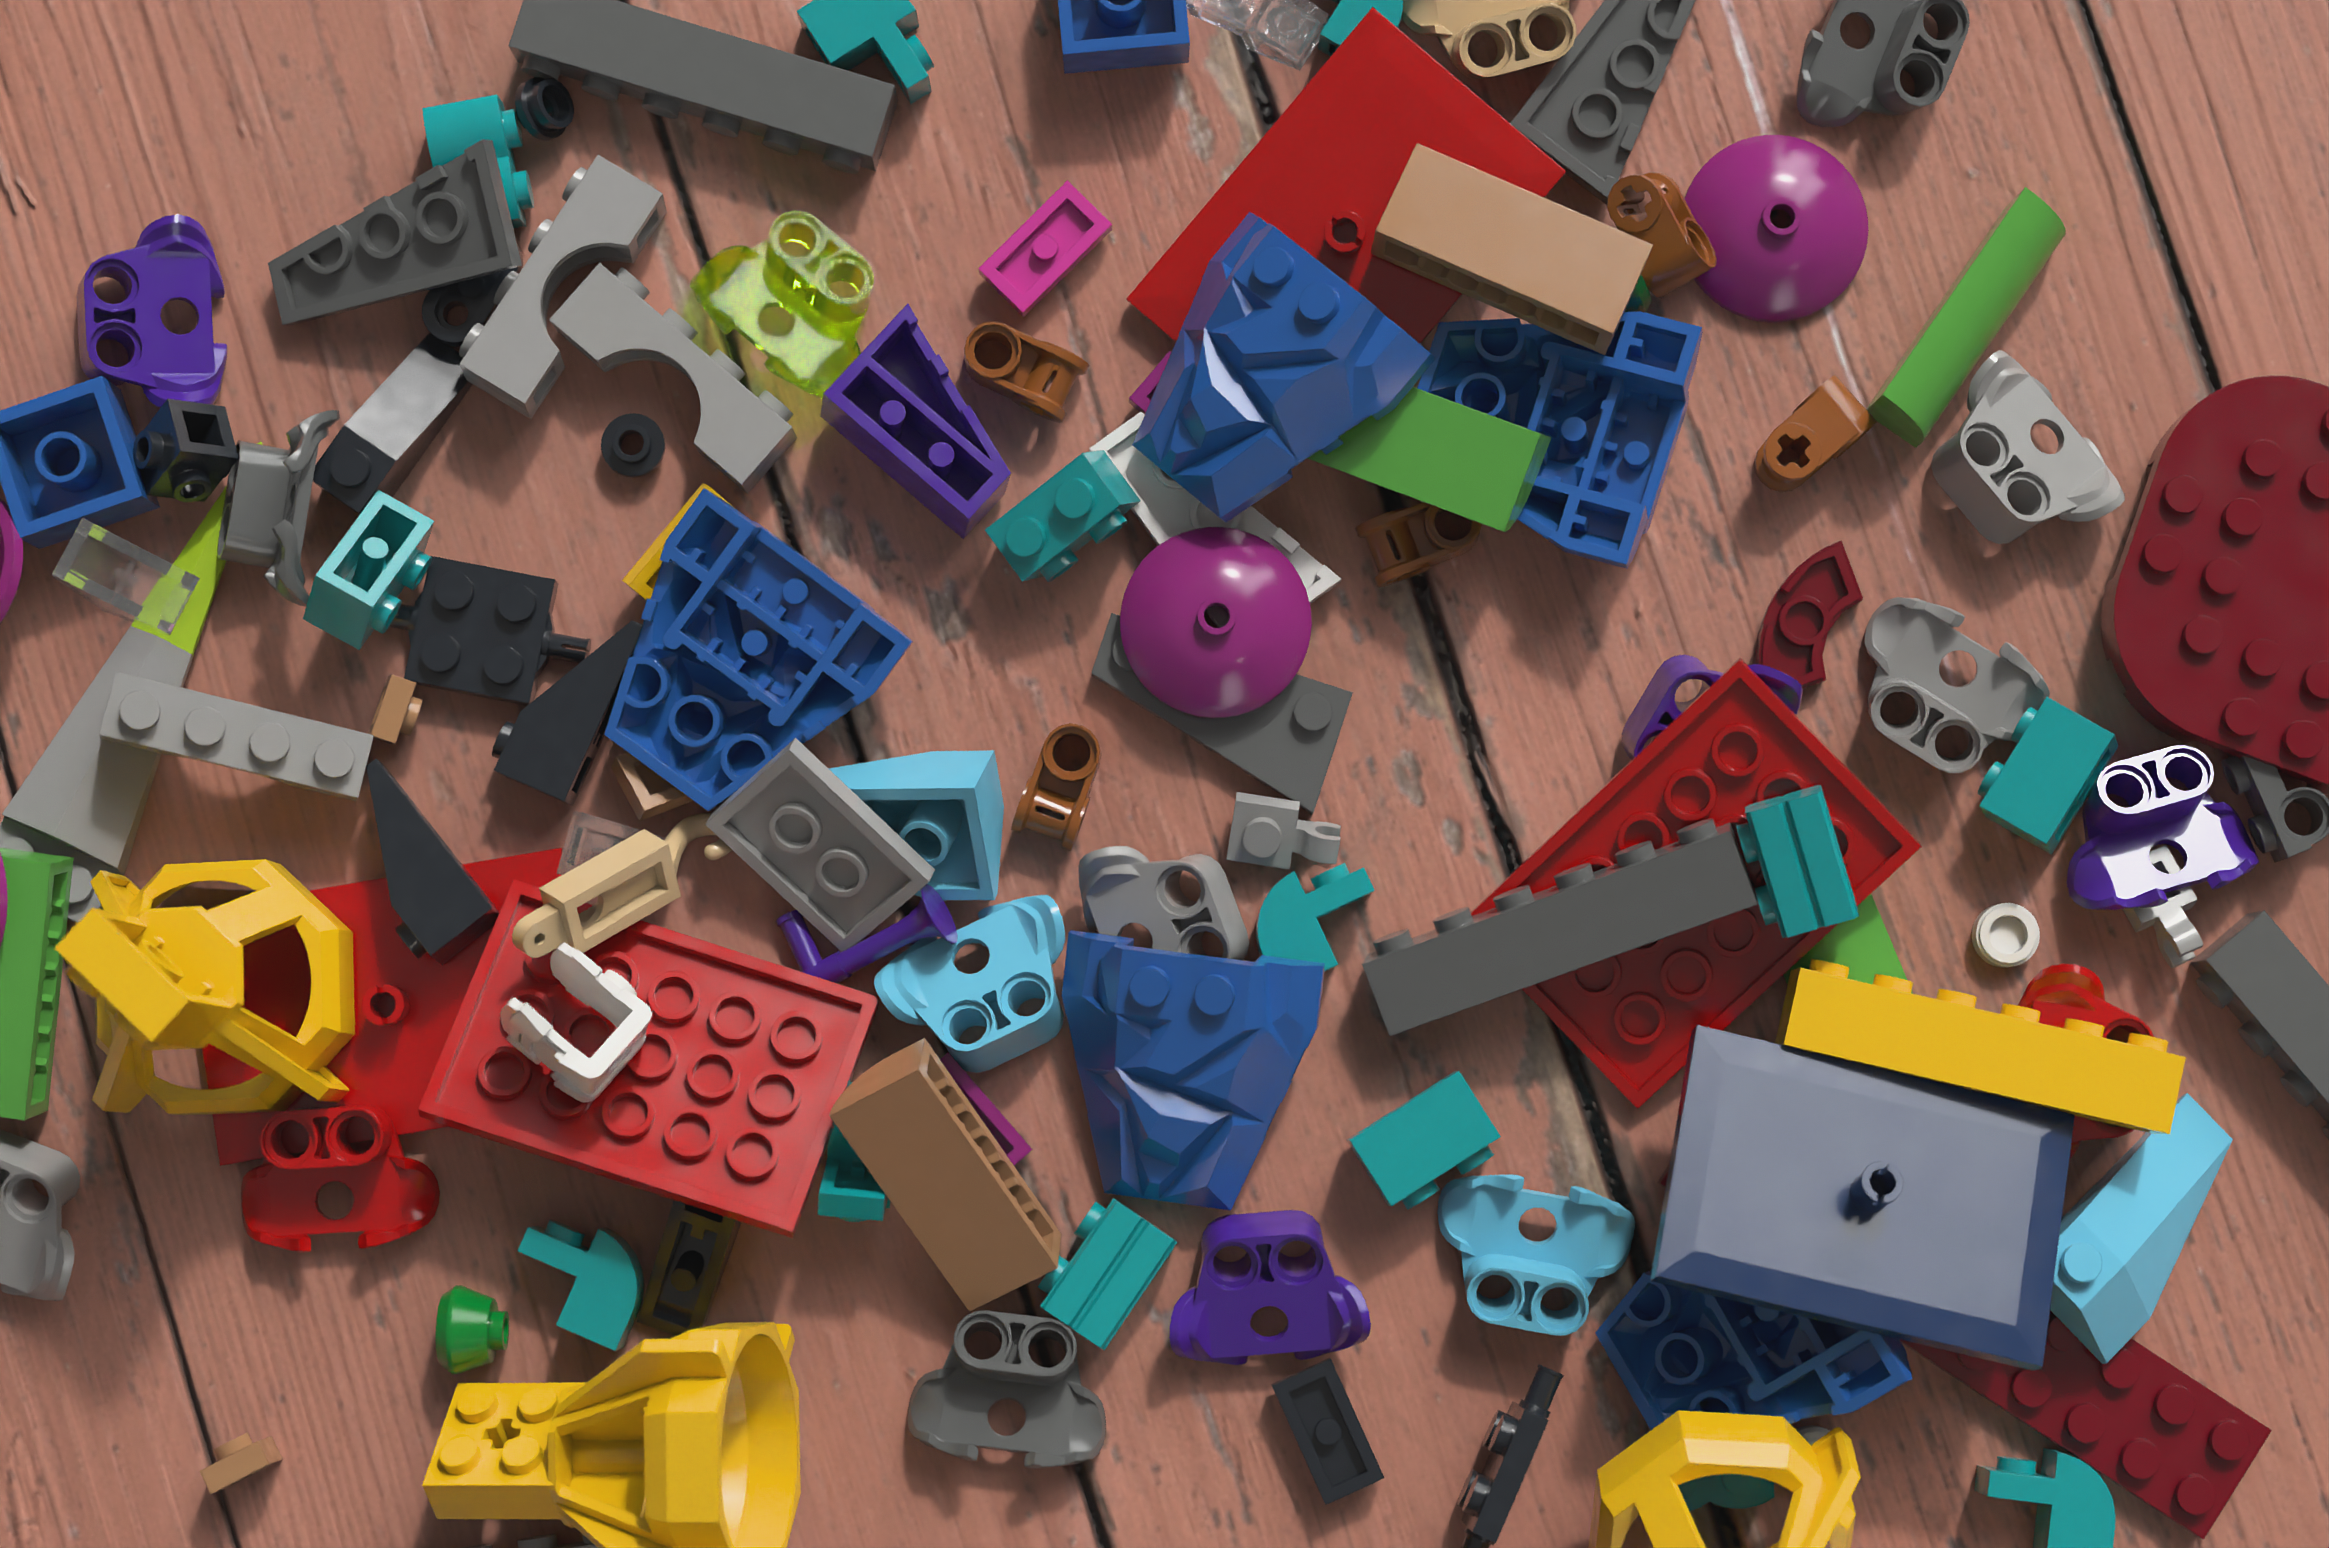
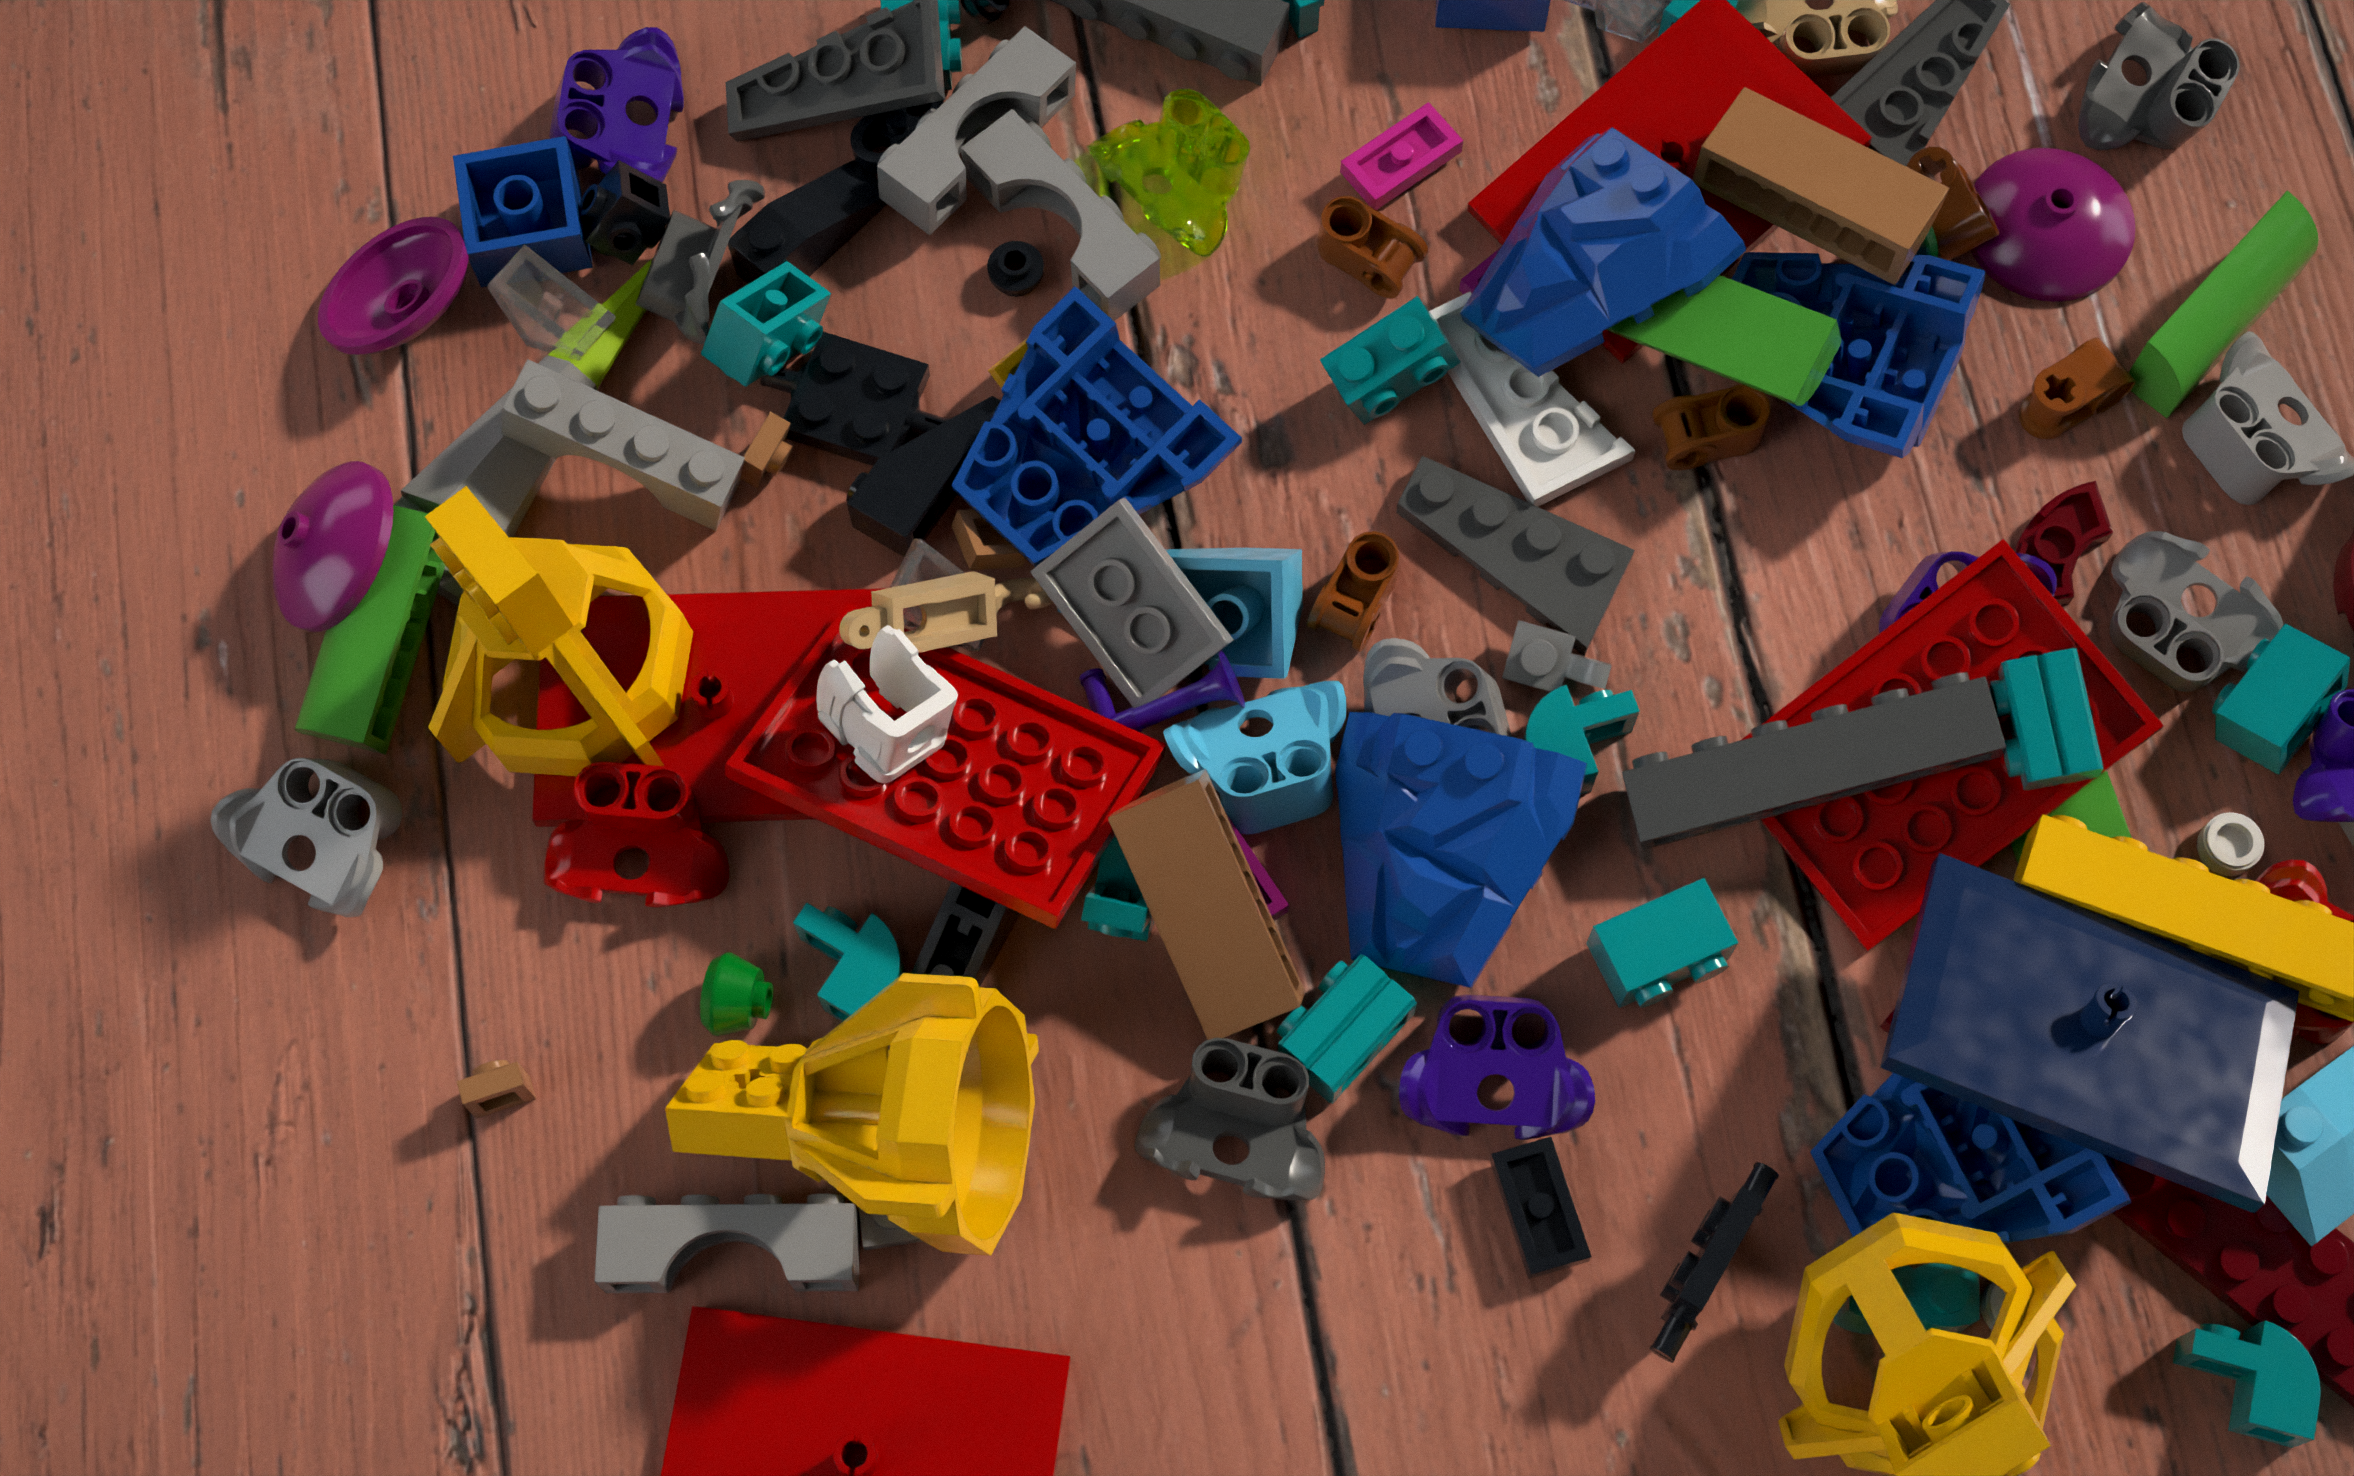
camera: 15 degrees right, 15 degrees down
black slope [366,758,500,965] -> none
dark purple wedge [820,303,1011,539] -> none
magenta dish [1120,527,1312,718] -> none
medium azure piece [1437,1174,1635,1335] -> none

